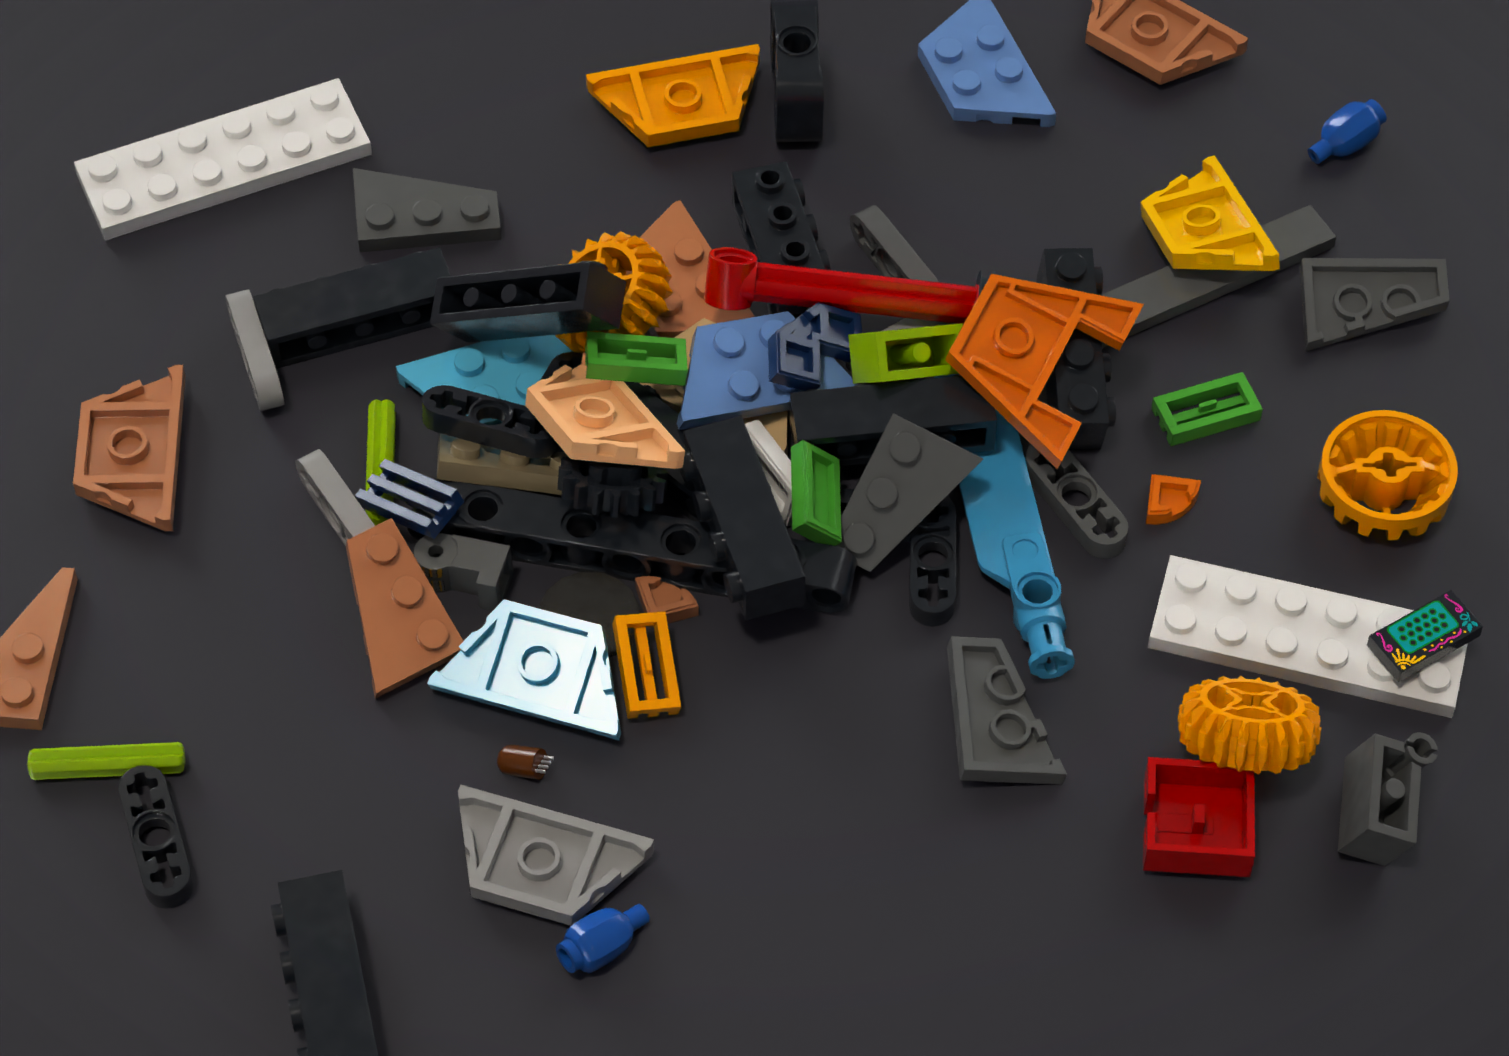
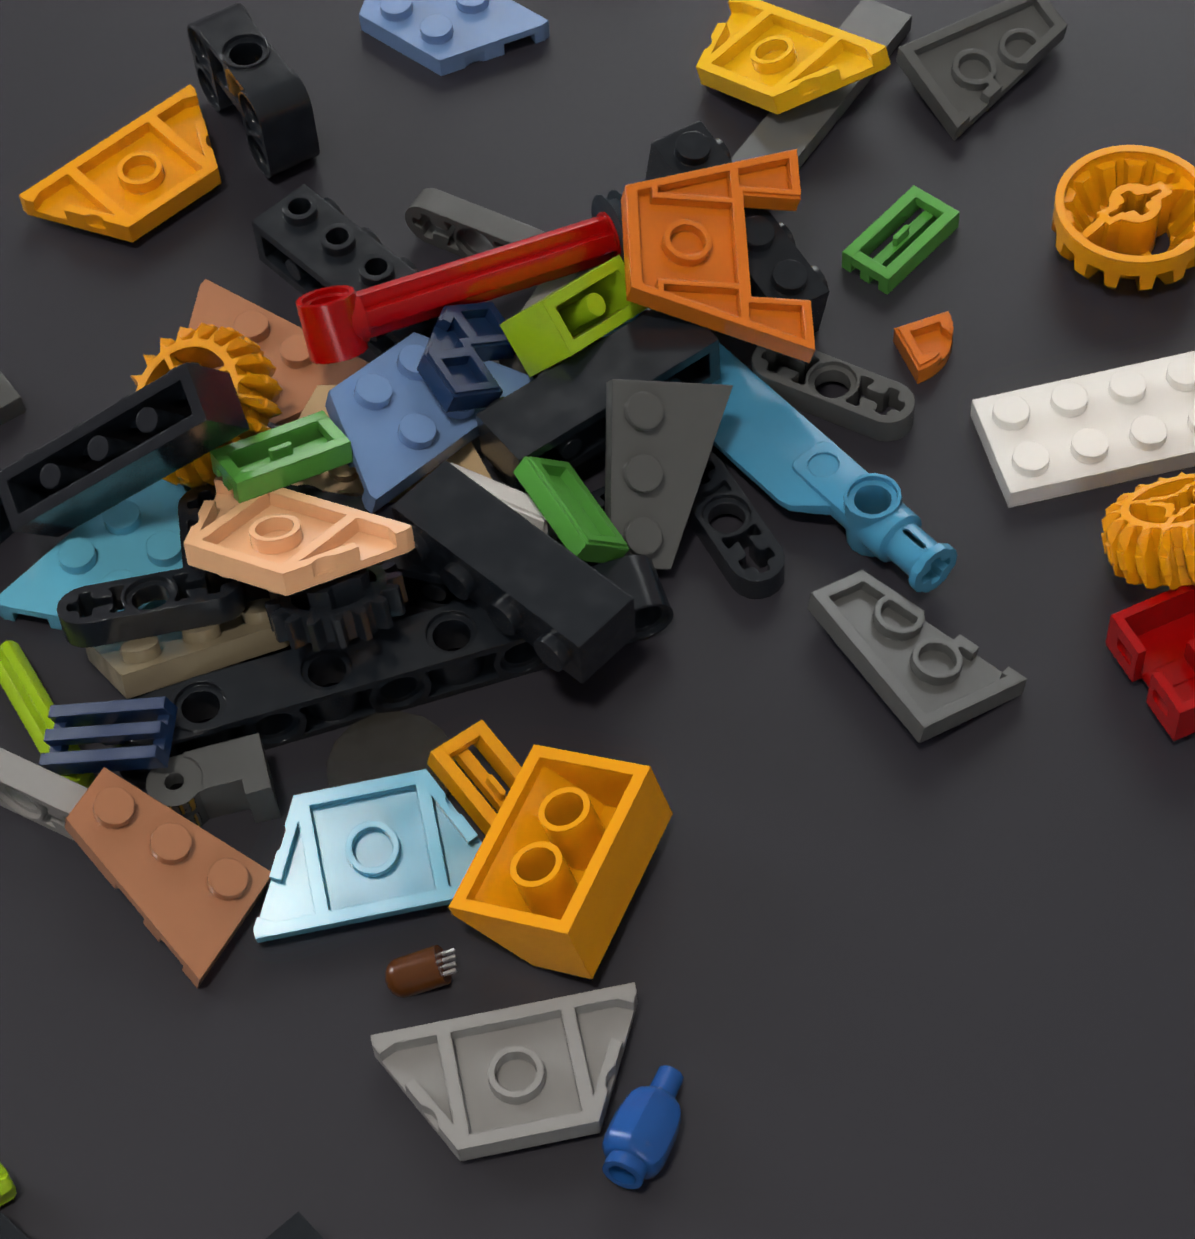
camera: 25 degrees left, 0 degrees up
nougat tile [635,576,699,628] -> none
none -> light orange slope [448,744,673,979]

